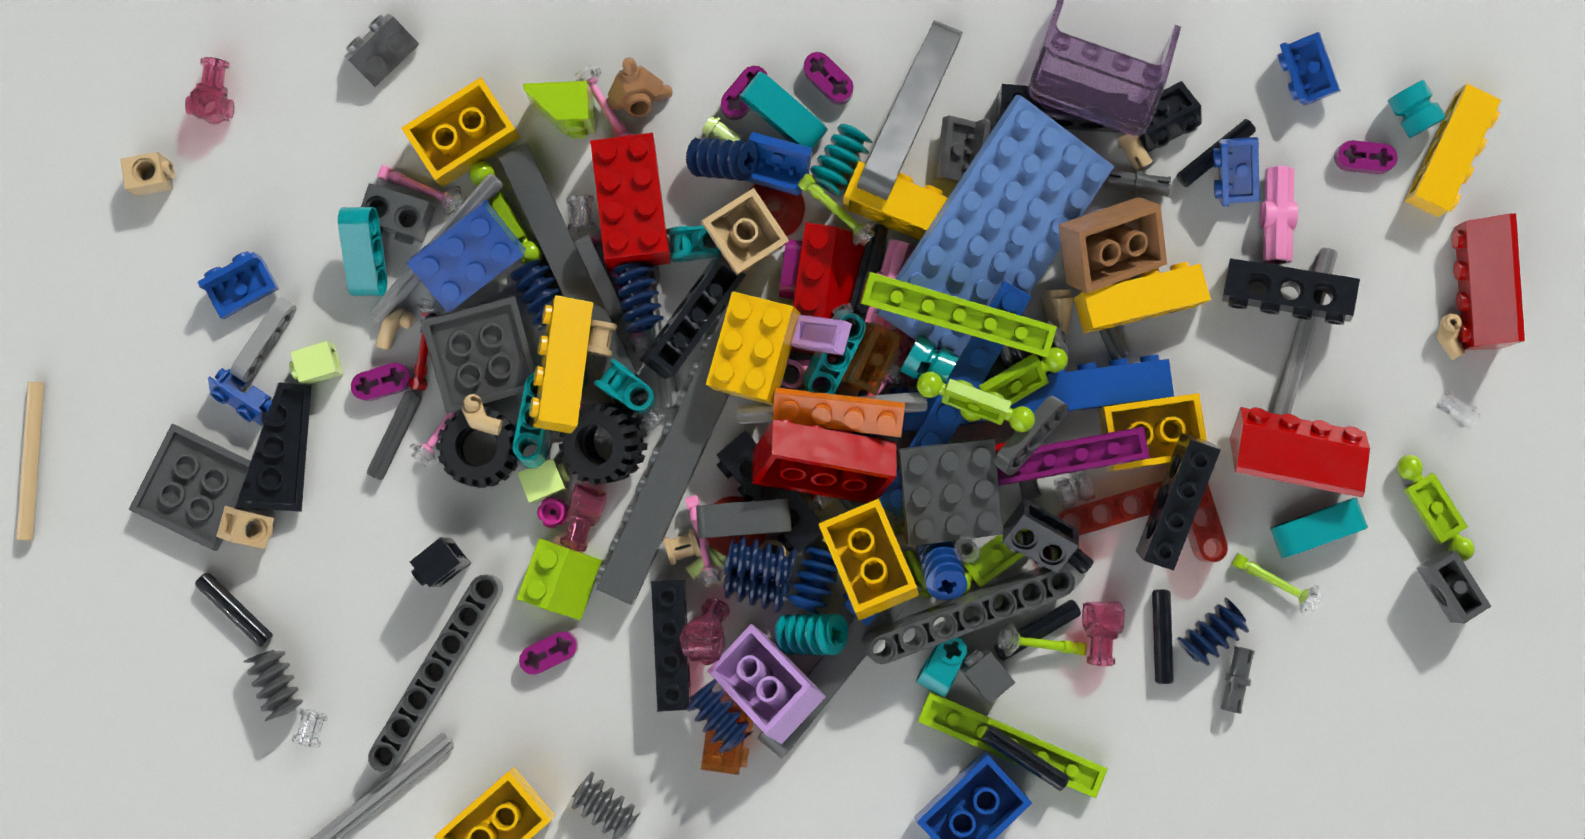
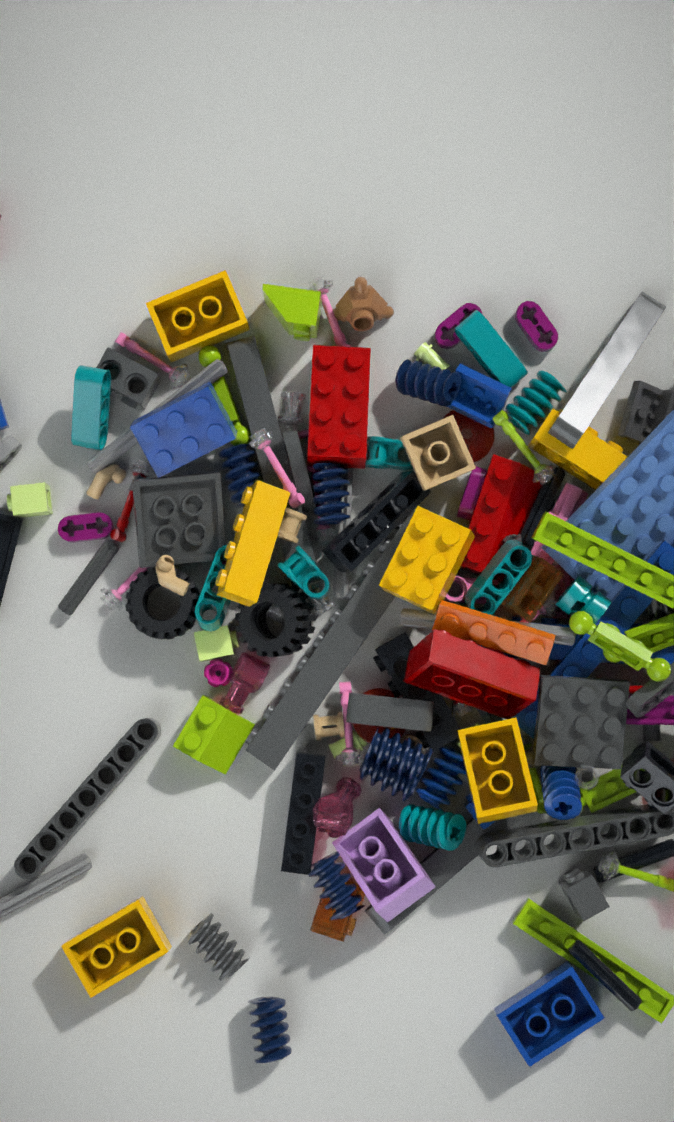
camera: 15 degrees right, 0 degrees up
flat silver bracket [344,14,419,87] -> none
black brick [409,537,471,587] -> none
magenta beam [519,631,578,675] -> none
lavender tile [790,315,852,355] -> none
teal piece [916,636,967,697] -> none
none -> bright pink piece [249,428,305,508]

